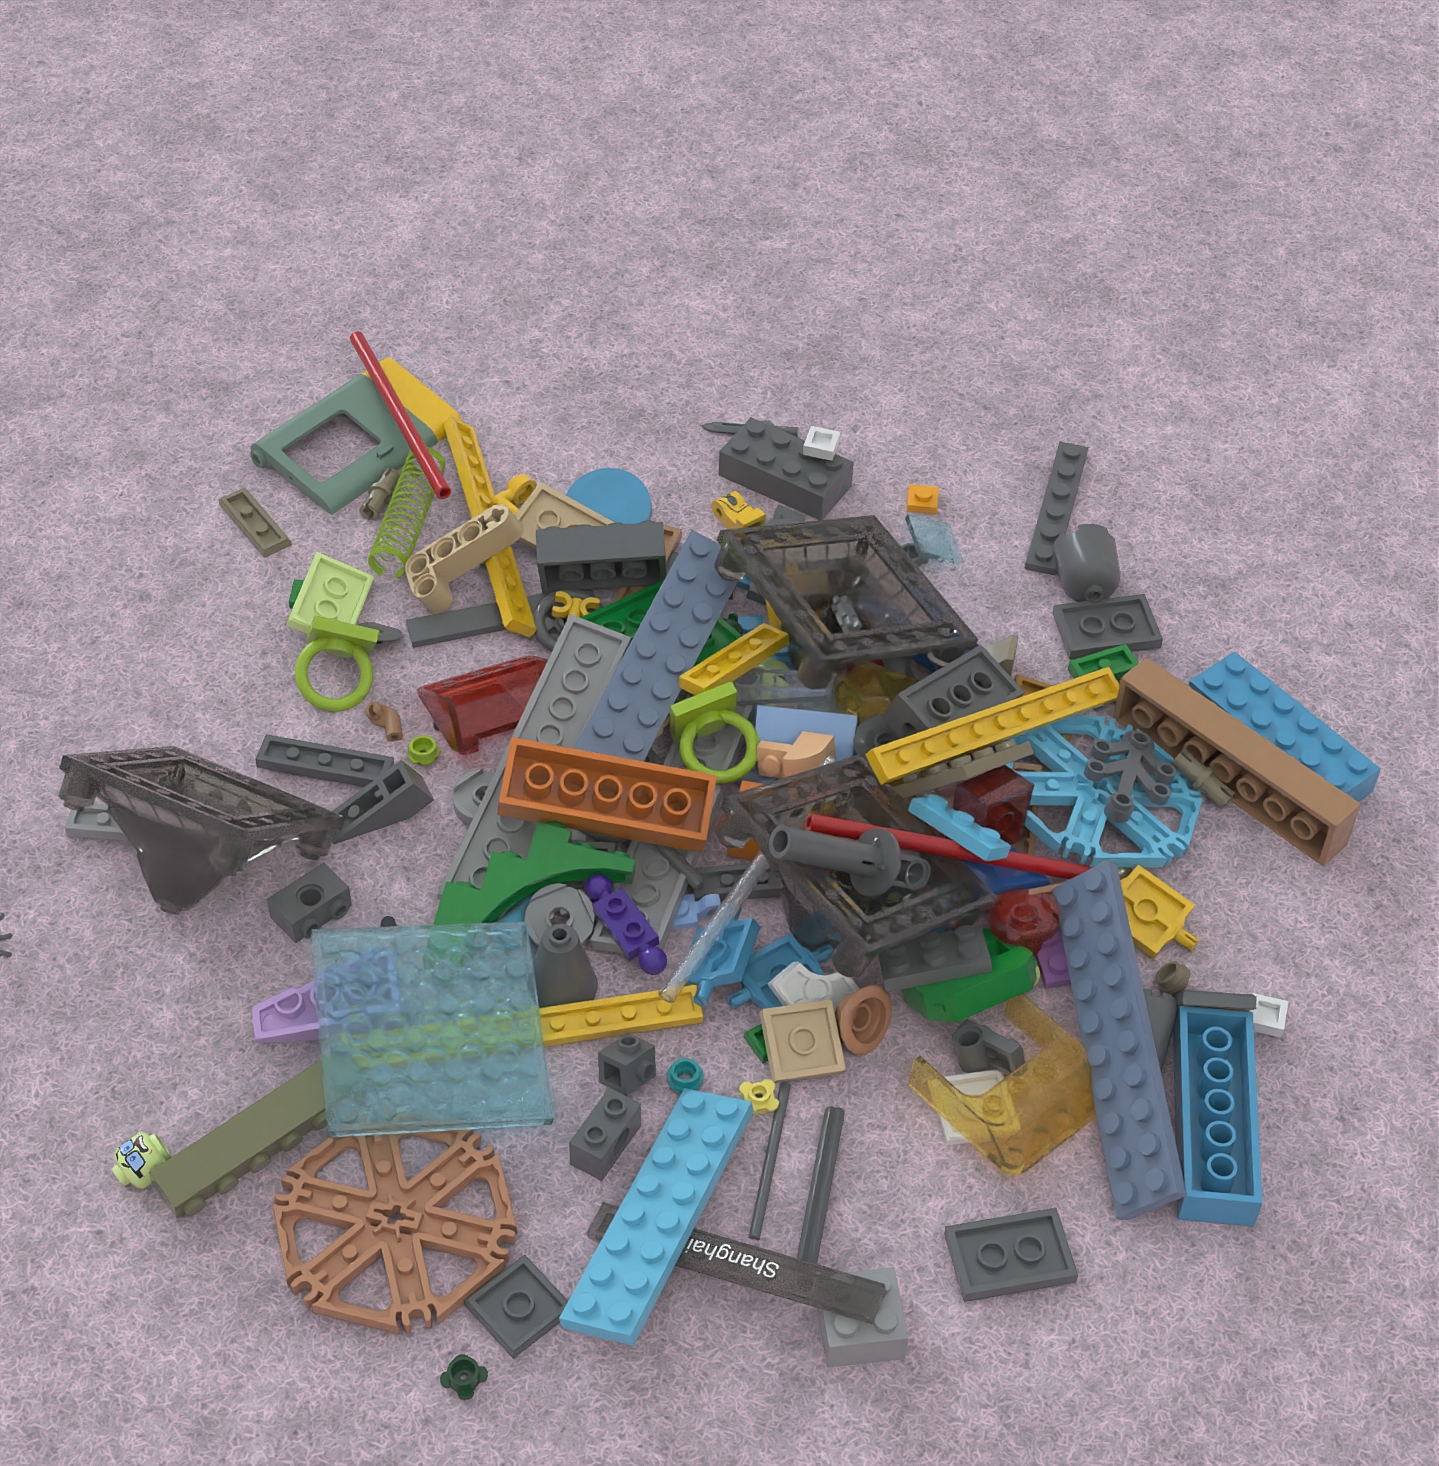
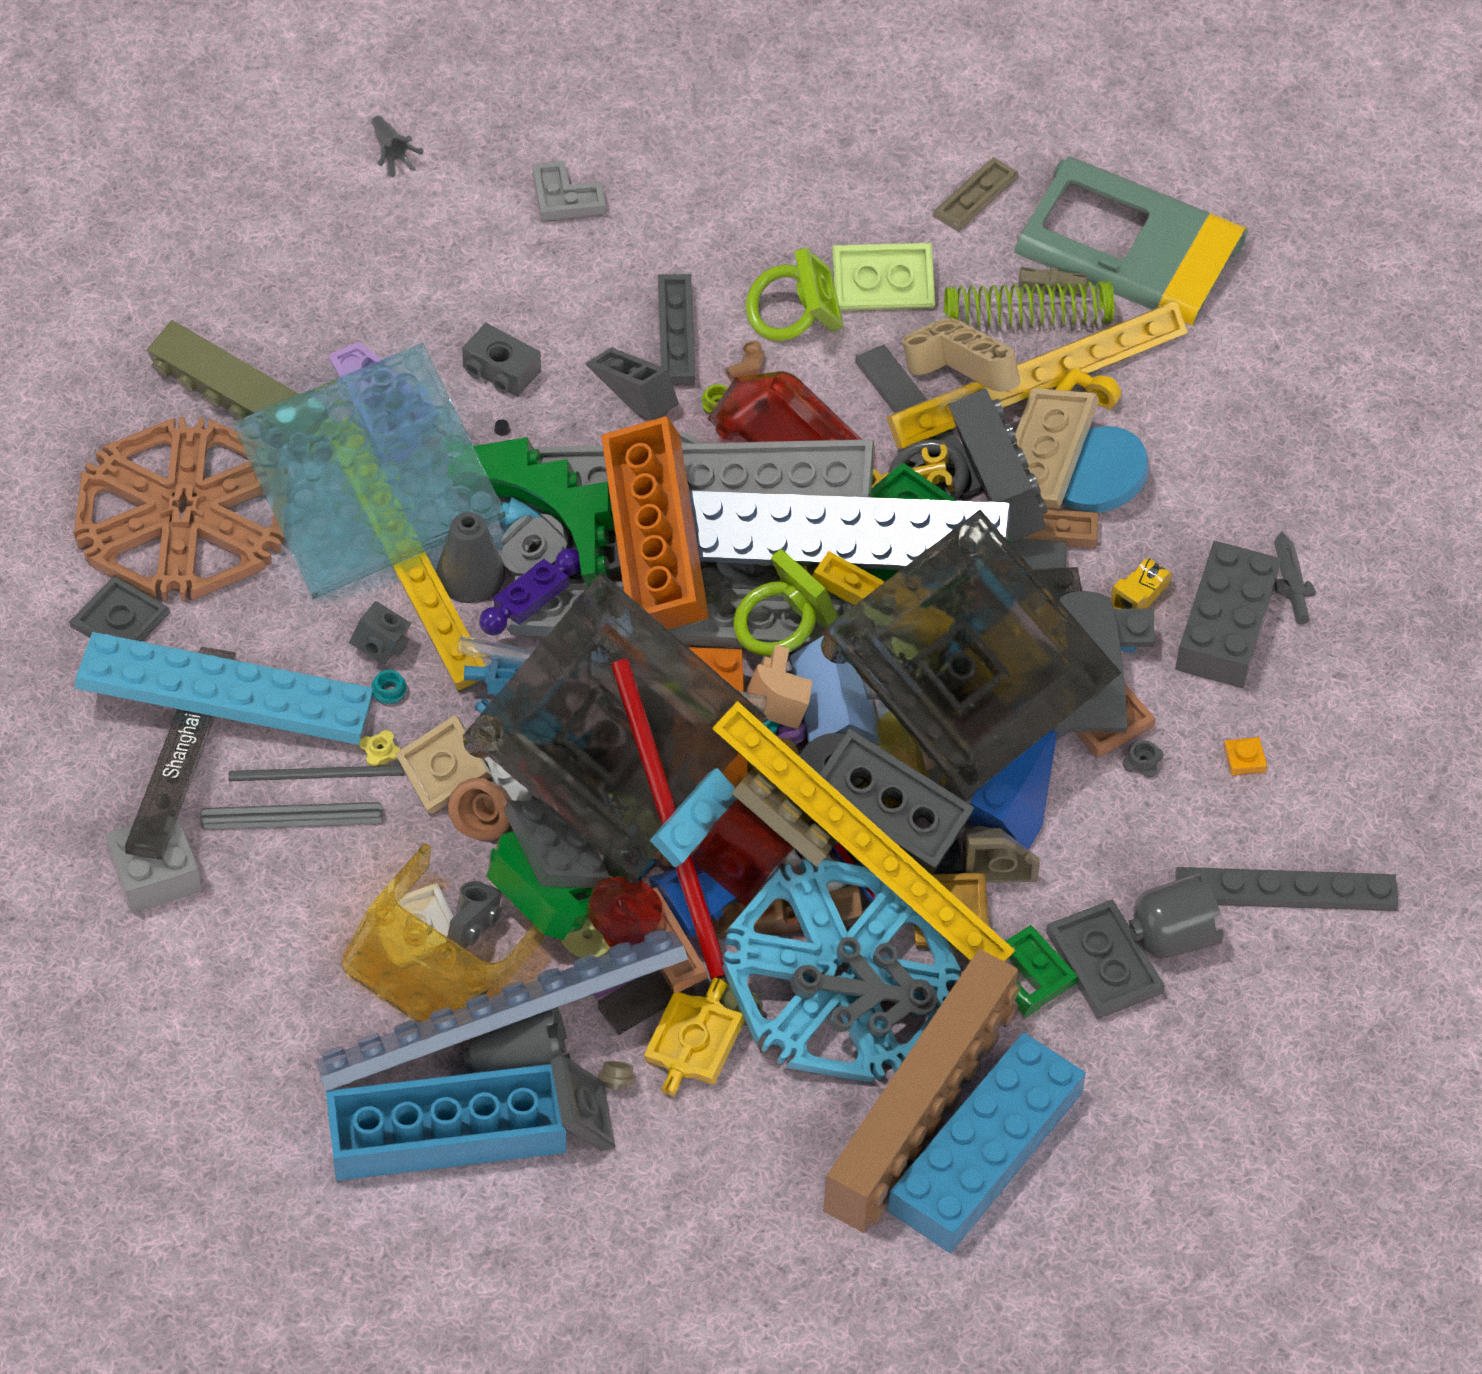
camera: 75 degrees right, 5 degrees up
clear smoke piece [58,746,346,915] -> none
yellowish green head [112,1132,172,1189] -> none
red piece [350,331,451,499] -> none
dark grey piece [358,622,402,644] -> none
dark green plate [440,1354,488,1400] -> none
dark grey brick [569,1088,641,1181] -> none
dark grey piece [769,825,930,897] -> none
white plate [803,426,840,461] -> none
dark grey axle [831,595,862,637] -> none
clear light blue piece [905,514,964,564] -> none
dark grey plate [944,1208,1078,1302] -> none
dark tan pin [1171,749,1236,809] -> none
white plate [1249,993,1289,1038] -> none

